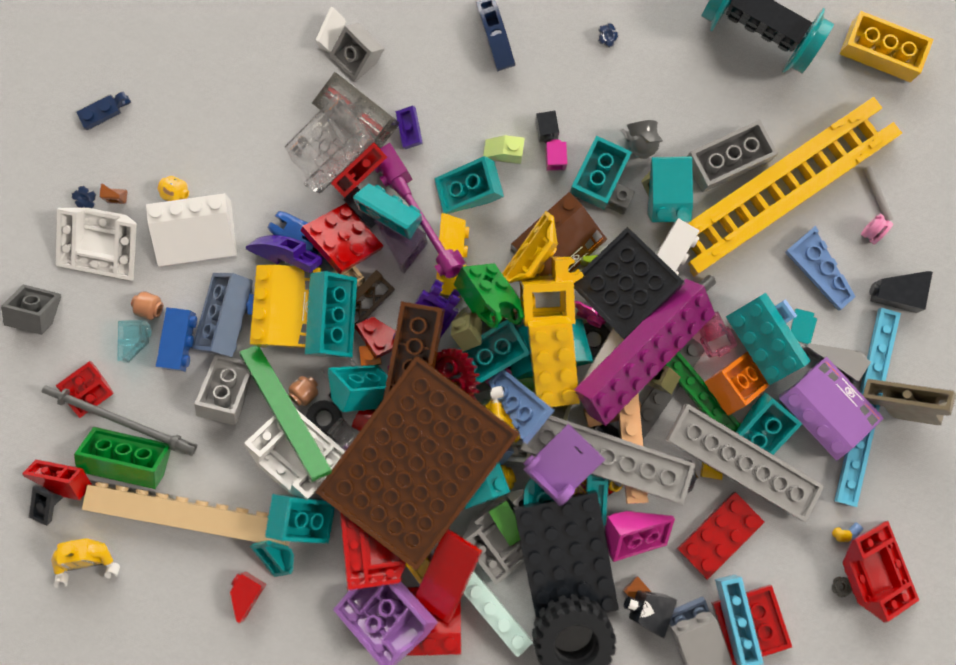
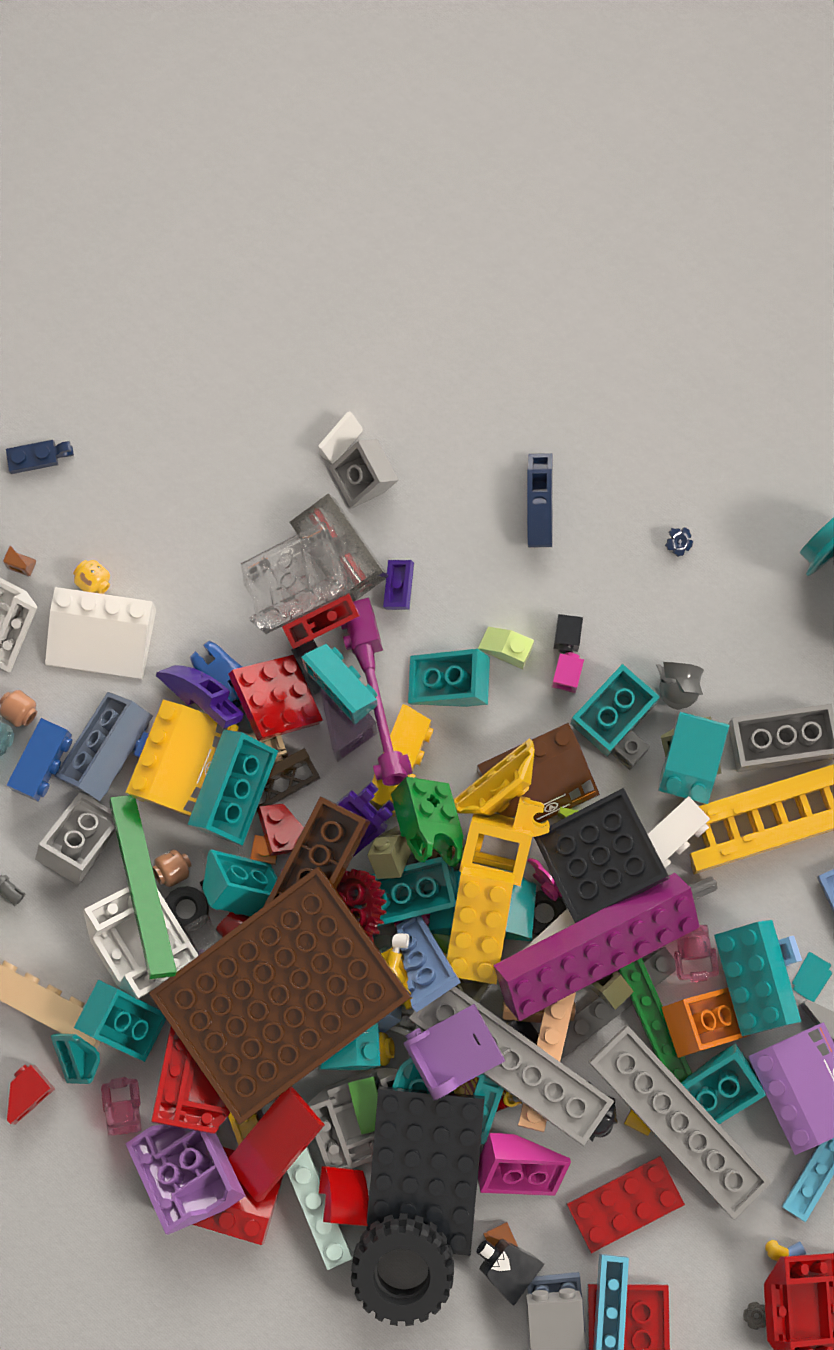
camera: 20 degrees right, 5 degrees down
none -> clear pink piece [101,1077,142,1136]
none -> red slope [319,1166,369,1226]

